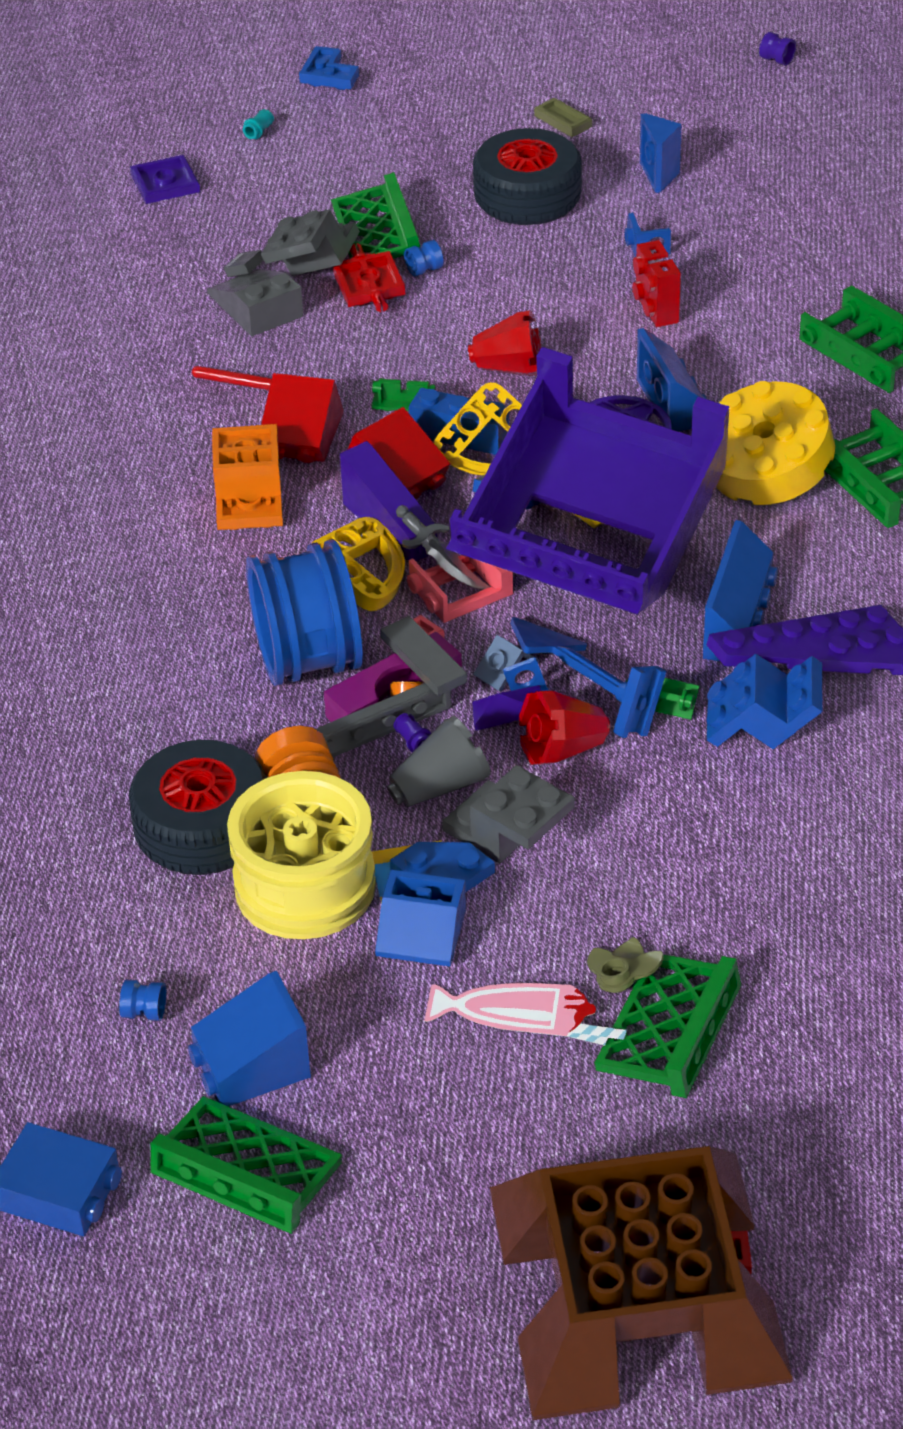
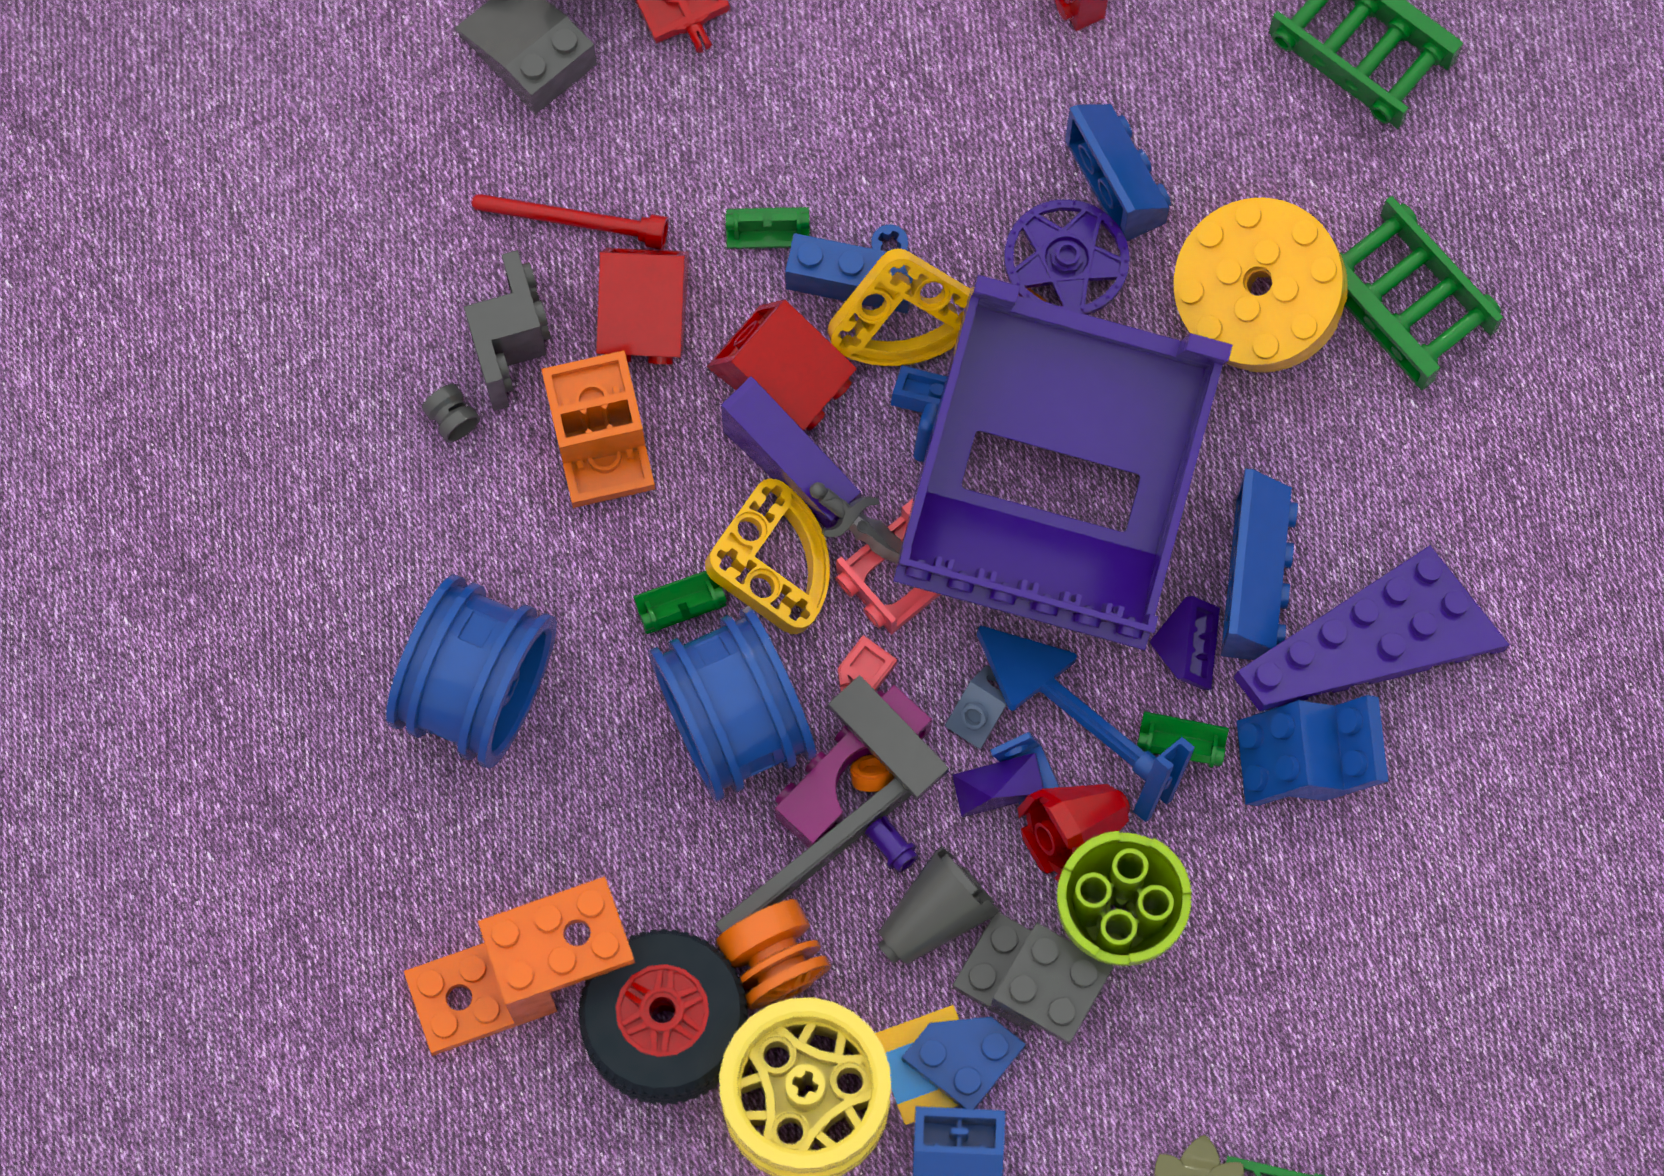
camera: 10 degrees left, 30 degrees up
red cone [468,310,541,376] -> none
none -> blue wheel [386,574,557,769]
none -> orange bracket [404,876,635,1056]
none -> dark grey wheel [422,383,480,443]
none -> dark grey bracket [464,250,551,411]
none -> lime cone [1057,831,1192,966]
none -> dark purple slope [1149,596,1220,690]

